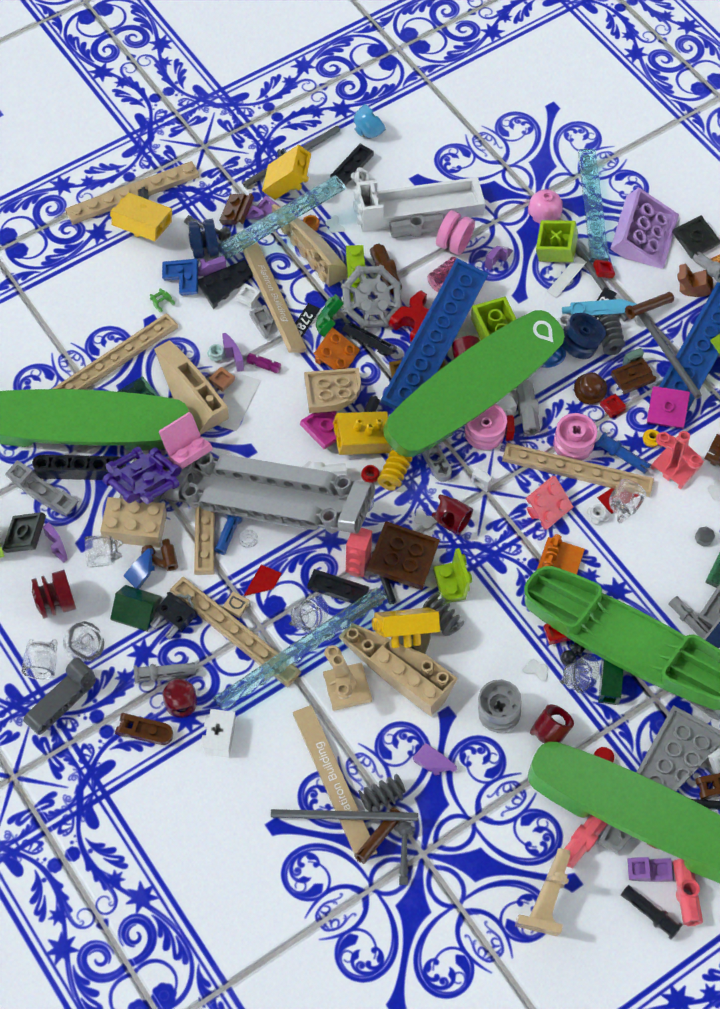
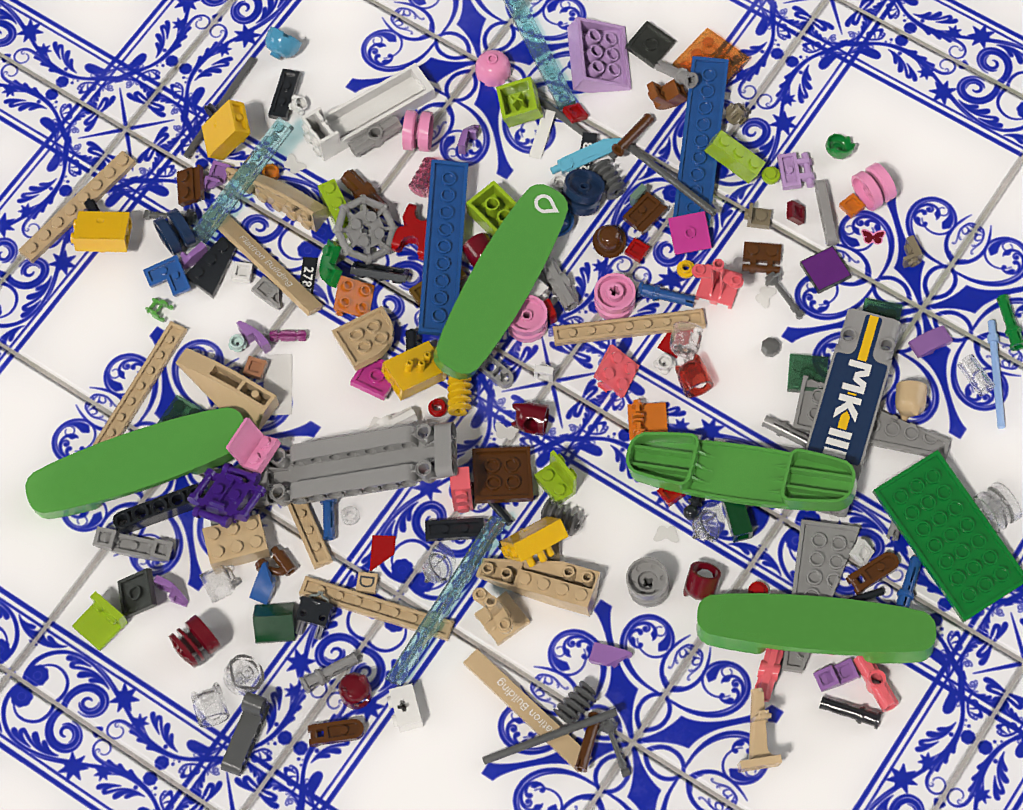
camera: 15 degrees left, 5 degrees up
none -> clear red piece [675,353,714,398]

